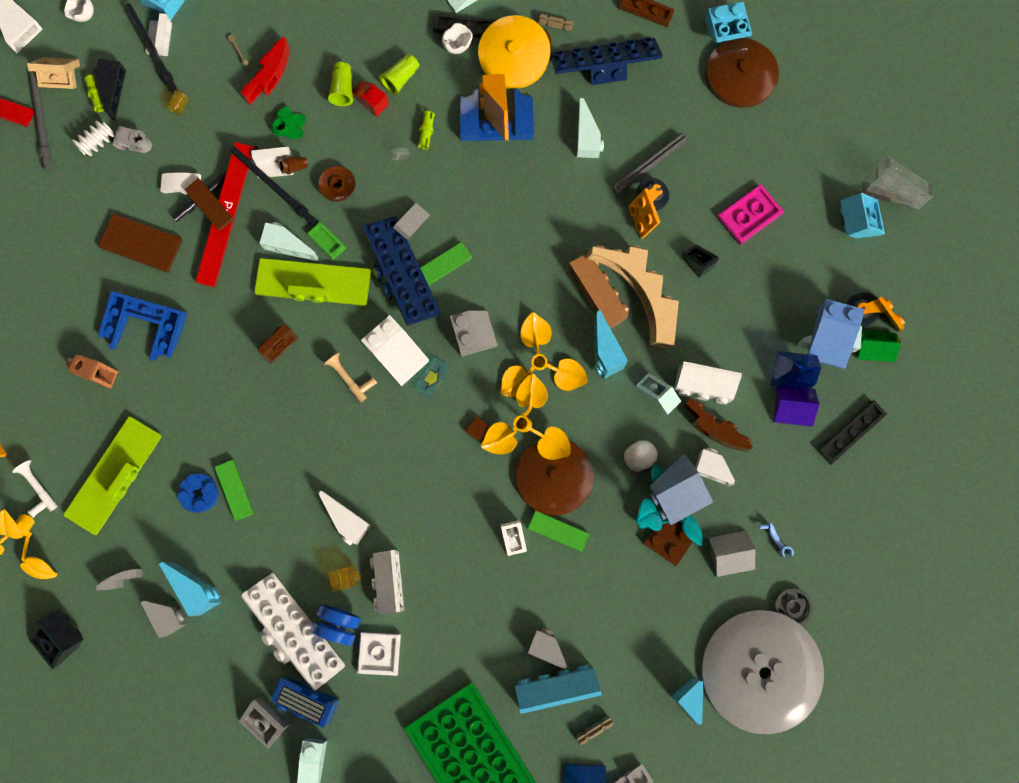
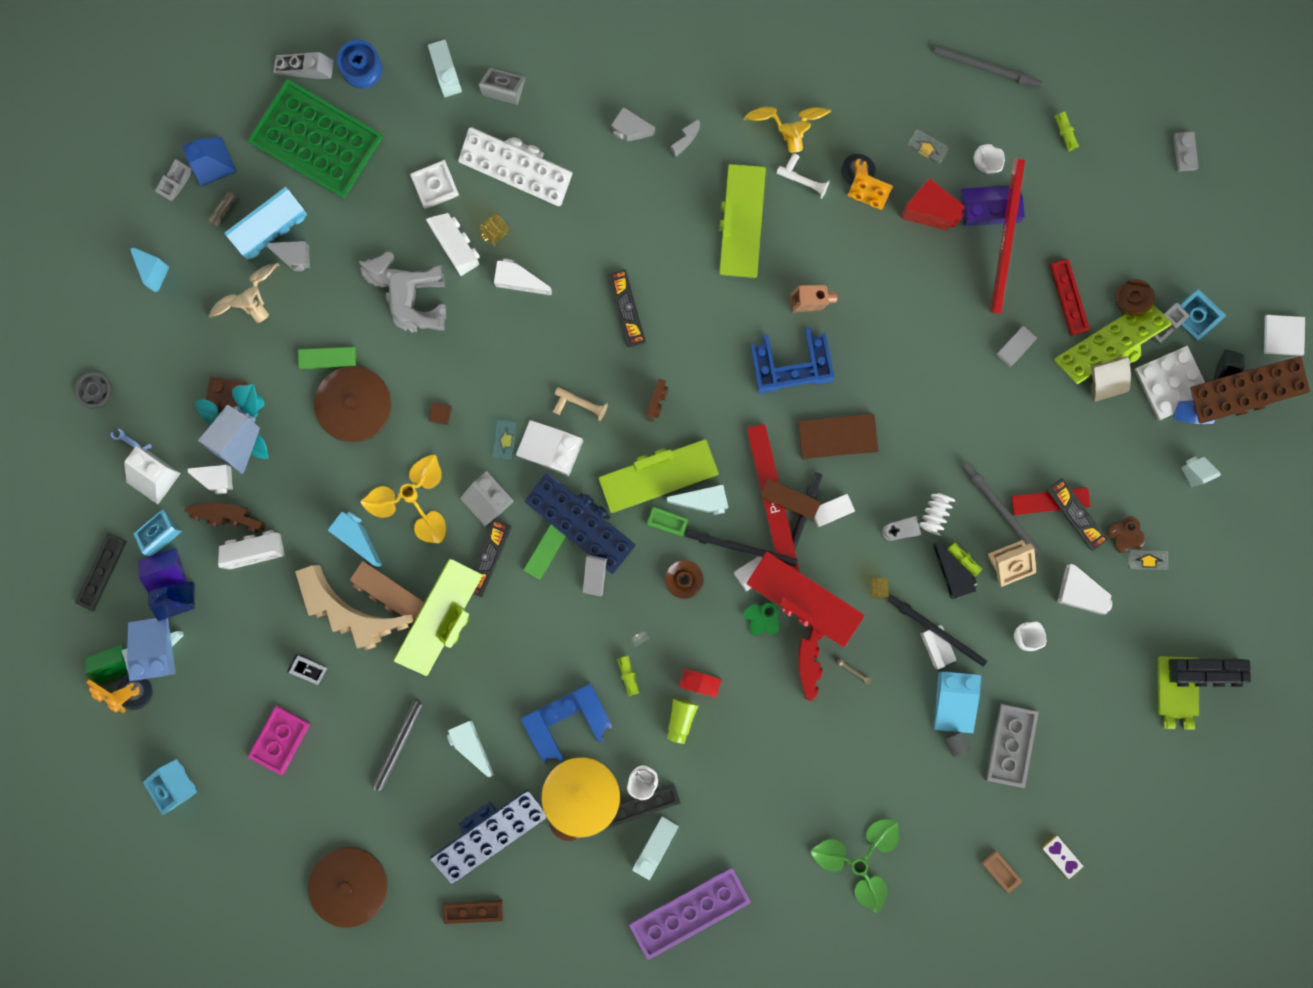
camera: 155 degrees right, 5 degrees up
black slope [28,609,84,670] -> none
medium azure slope [159,562,221,616] -> none
blue plate [177,474,219,513] -> none
bright green tile [215,460,255,521] -> none
wedge [271,676,340,728] -> none
reddish brown cone [279,156,308,175] -> none
blue wheel [310,604,362,646] -> none
lime plant [328,62,354,106] -> none
light orange slope [479,74,509,140] -> none
yellow plant [481,374,571,460] -> none
white slope [501,520,527,556] -> none
dark tan axle [539,13,574,31] -> none
white hair [624,440,658,472] -> none
light orange plate [628,178,669,239] -> none
light aqua slope [636,373,681,415] -> none
light grey dish [702,610,824,734] -> none
medium azure slope [705,2,752,43] -> none
light grey slope [708,531,755,577] -> none
clear wedge [862,156,933,210] -> none
none -> white slope [124,446,181,504]
none -> medium azure slope [133,509,182,556]
none -> tan plant [209,263,279,323]
none -> light grey animal [359,252,447,333]
none -> bracket [394,559,482,676]
none -> tile [473,519,512,597]
none -> tile [608,269,646,347]
none -> red bracket [746,552,865,647]

